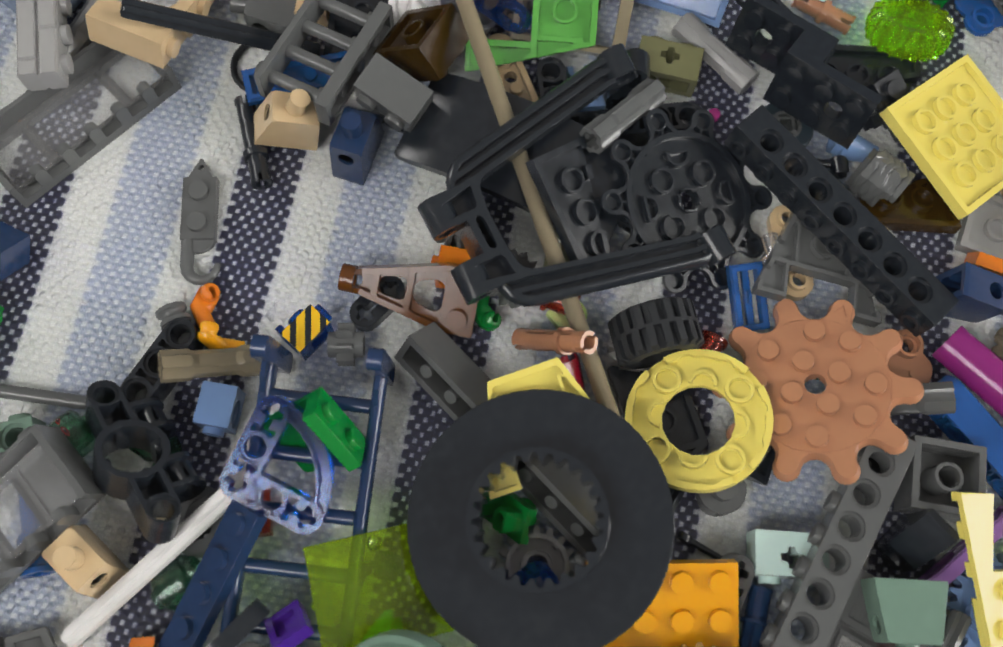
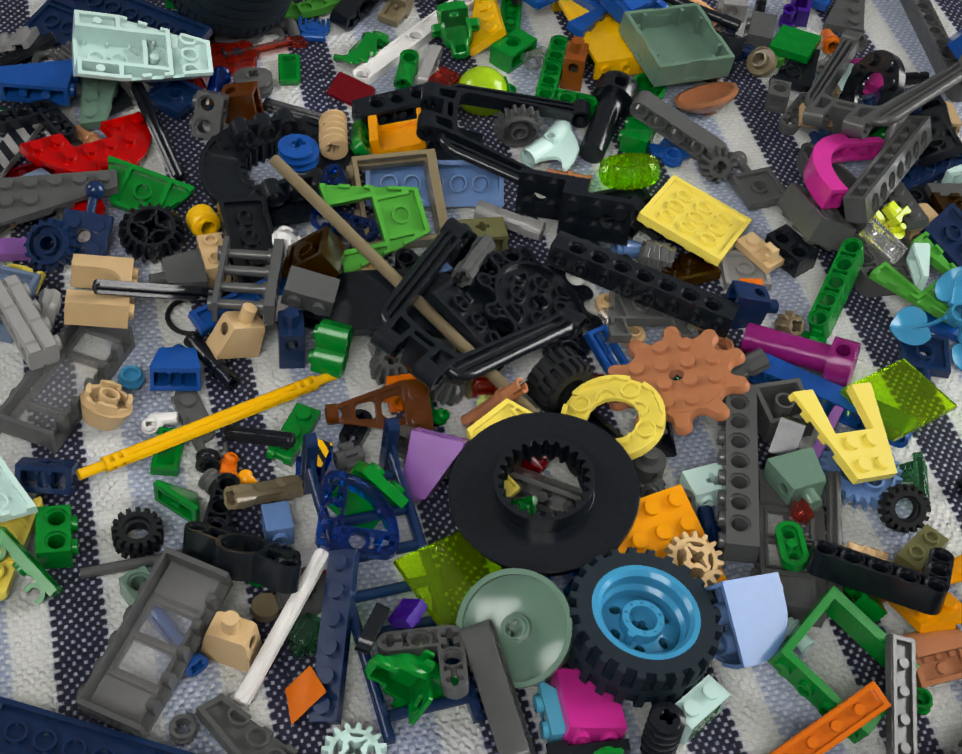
camera: 25 degrees left, 25 degrees down
none -> yellow axle [76,373,339,480]
none -> tan cone [80,380,133,431]
none -> black tyre [111,507,164,559]
none -> dark azure plate [118,365,145,390]
none -> white arm [141,411,179,434]
none -> blue torso [149,344,201,391]
none -> green tile [150,427,185,477]
none -> green slope [153,480,200,522]
none -> black bush [195,448,220,473]
none -> black axle [224,425,297,448]
none -> green plate [266,403,321,467]
none -> green brick [308,319,354,378]
none -> medium lavender slope [403,427,470,502]
none -> dark grey pin [641,477,666,497]

